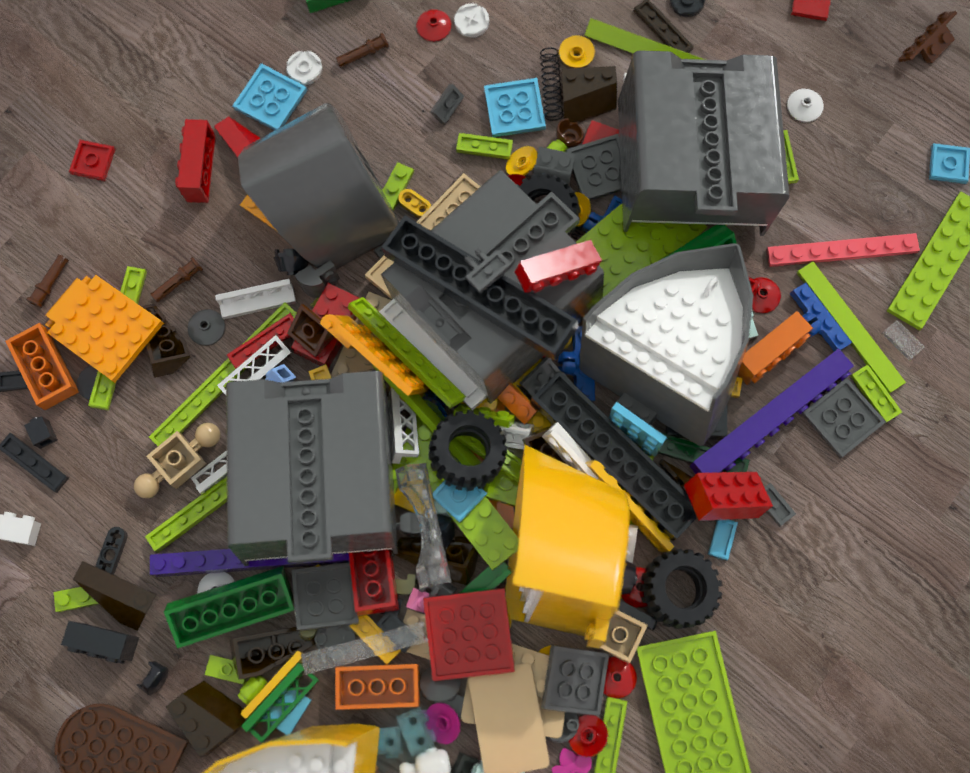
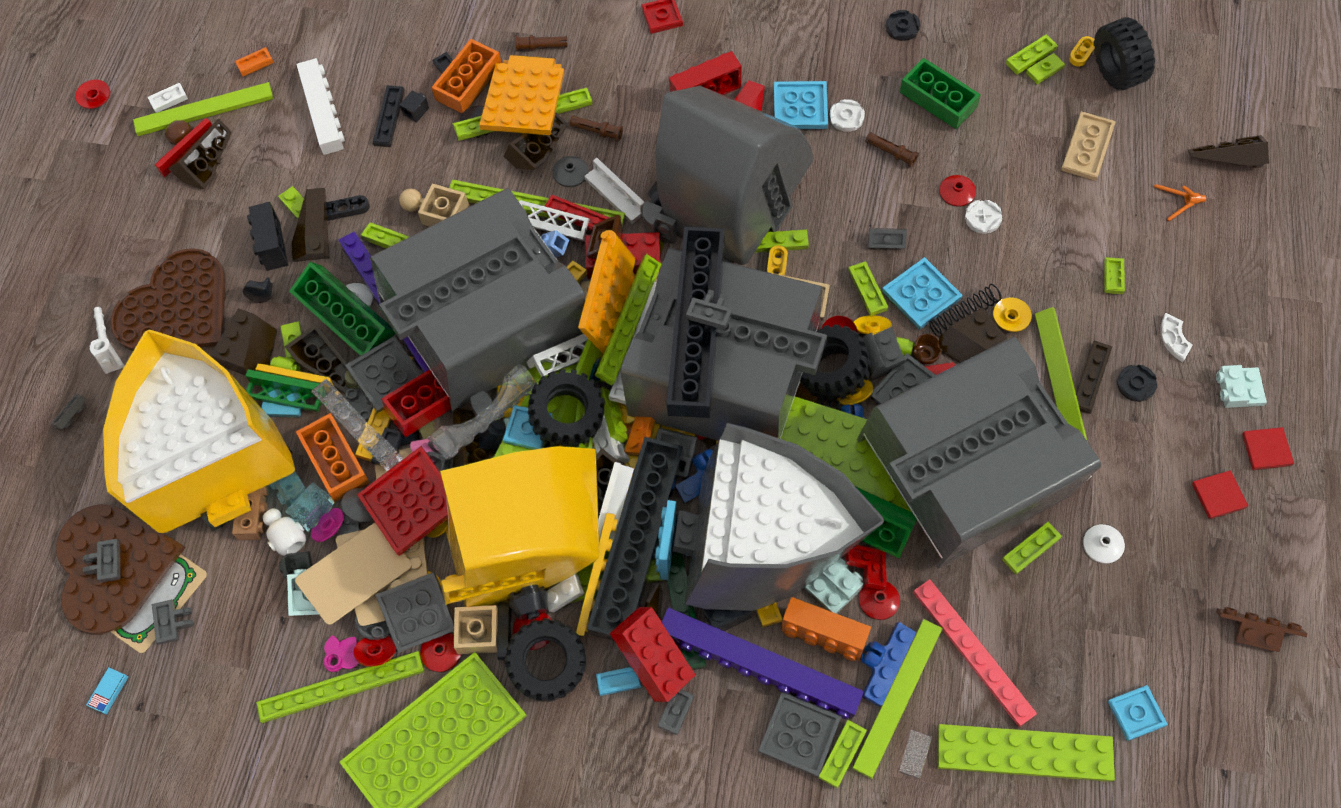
camera: 60 degrees right, 10 degrees down
brick [514,240,602,293] -> none

